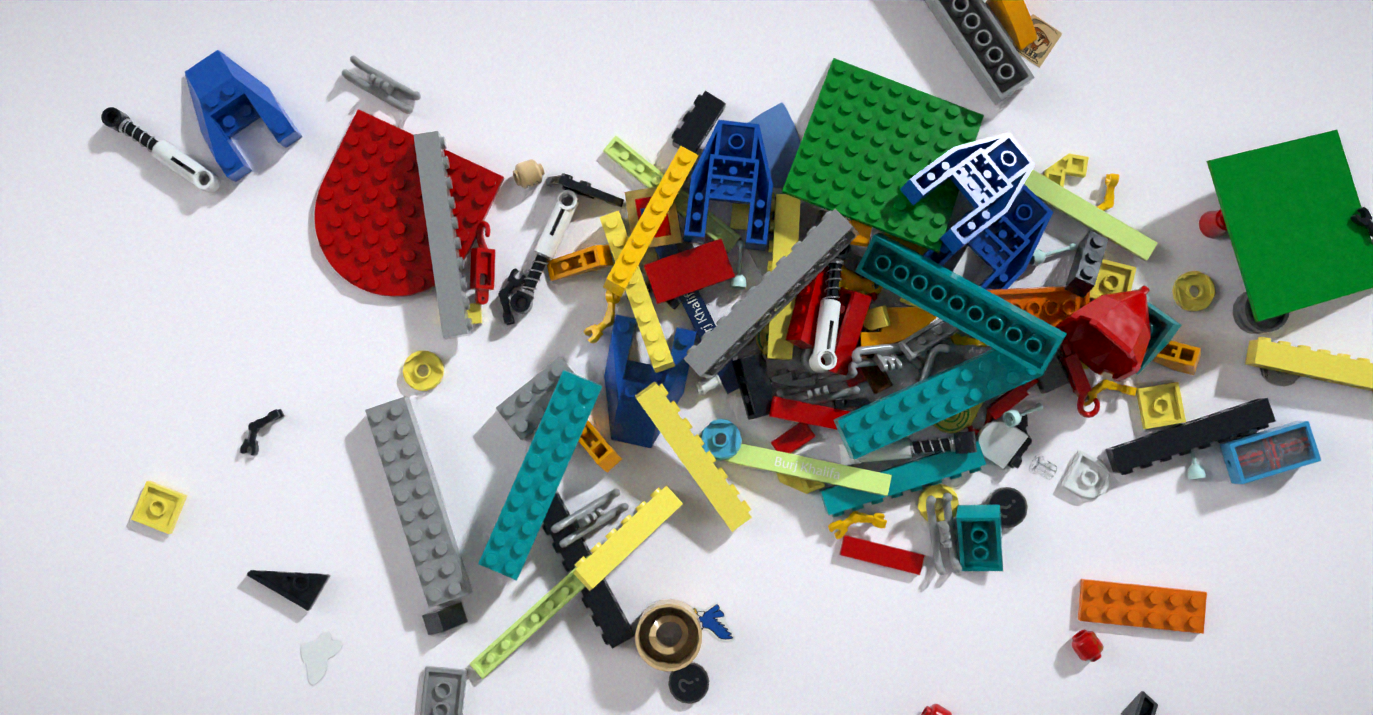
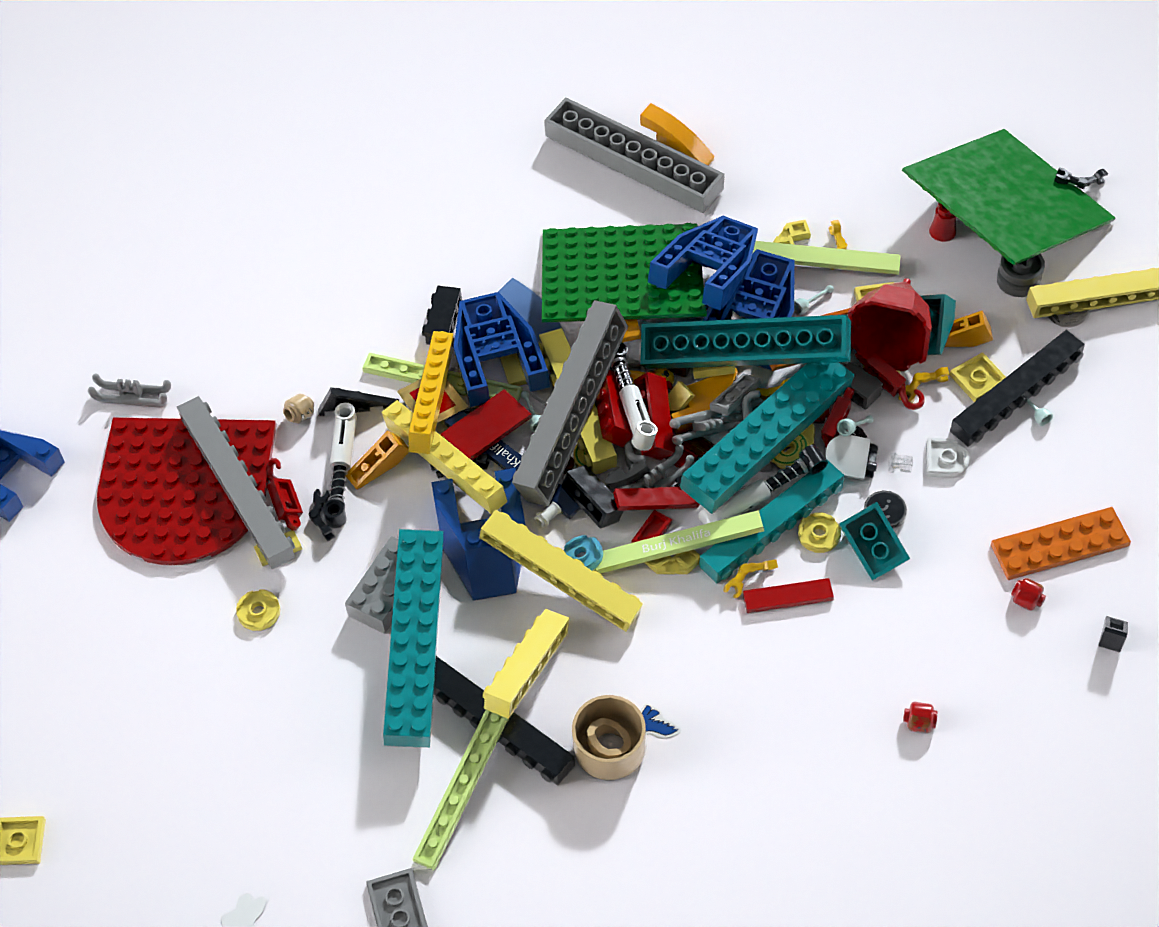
camera: 20 degrees left, 30 degrees down
black piece [240,409,285,456] -> none
black wing [246,570,331,611] -> none
light grey brick [365,397,473,608] -> none
black slope [422,602,468,635] -> none
light grey piece [551,488,629,548] -> none
light orange slope [579,420,622,473] -> none
yellow piece [583,290,620,344] -> none
black tile [668,662,709,704] -> none
light grey piece [926,493,962,575] -> none
tan sticker [1012,14,1063,68] -> none
black brick [1065,231,1109,298] -> none
light yellow tile [1172,271,1216,312] -> none
brick [1219,421,1321,484] -> none

